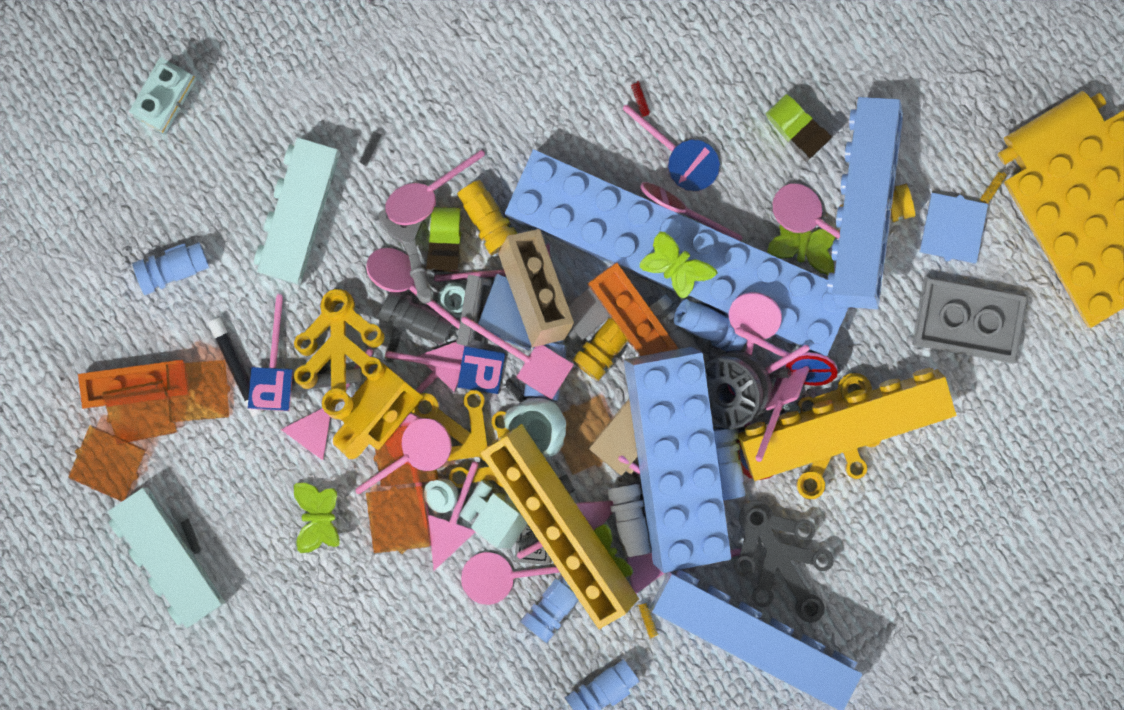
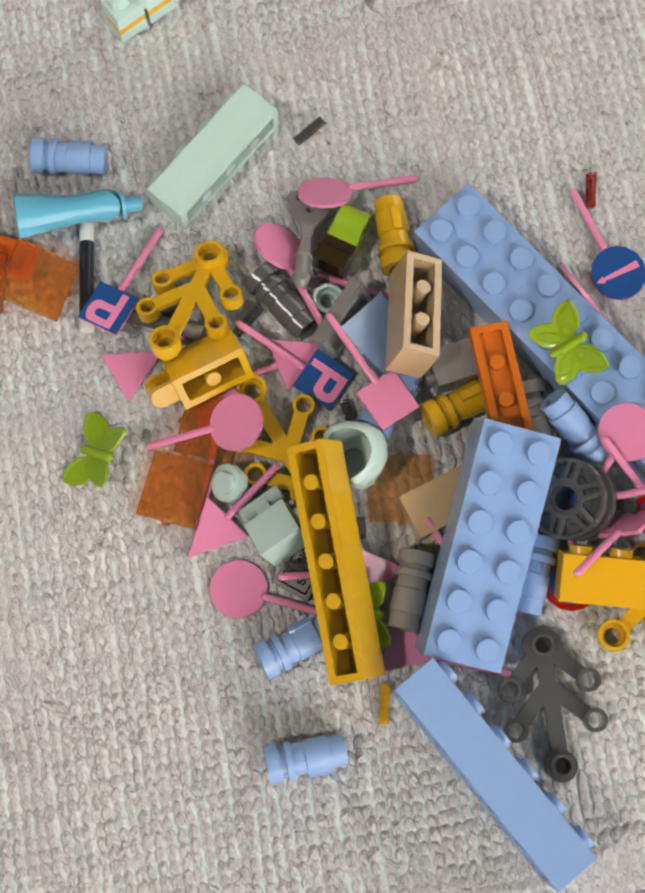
camera: 30 degrees right, 10 degrees down
none -> medium azure piece [13,189,143,238]

